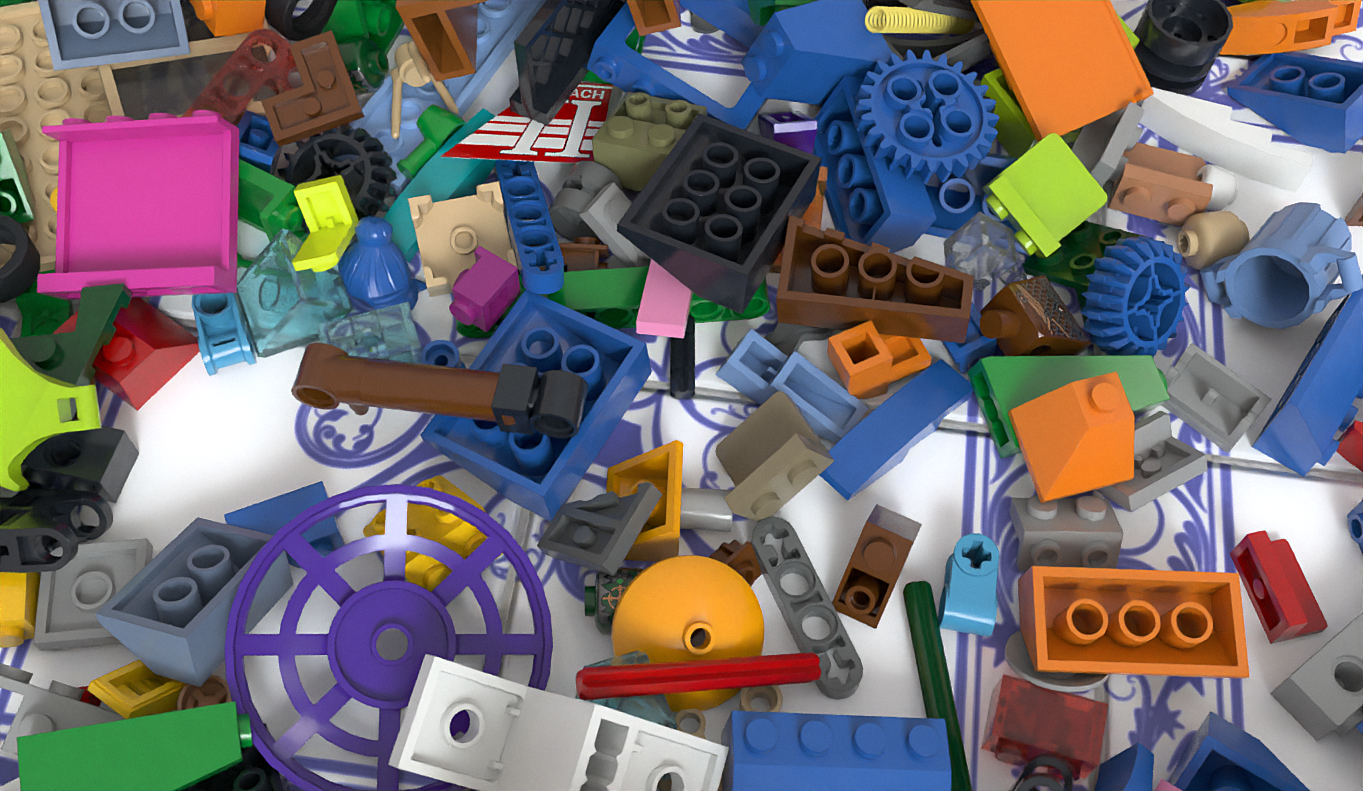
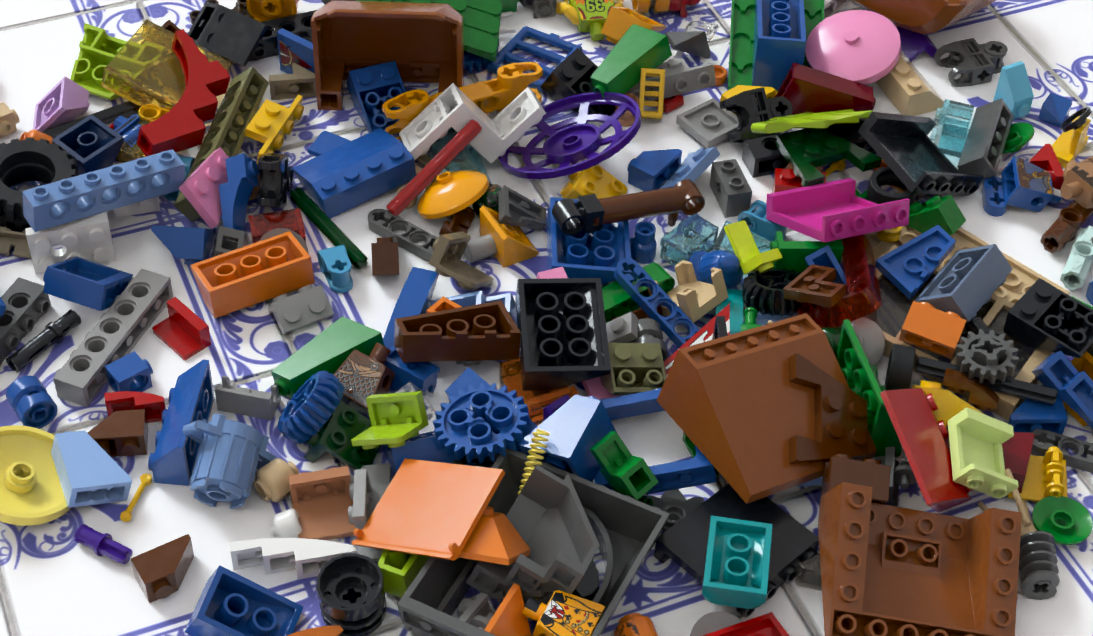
camera: 150 degrees right, 15 degrees down
sand blue slope [95,517,293,687] -> none
magenta brick [449,246,521,332] -> none
orange slope [1008,371,1135,503] -> none
light grey bracket [1095,411,1208,512] -> none
none -> dark grey brick [212,226,245,257]
none -> medium blue wing [660,147,720,189]
none -> dark grey brick [709,159,752,218]
none -> blue wing [875,225,956,300]

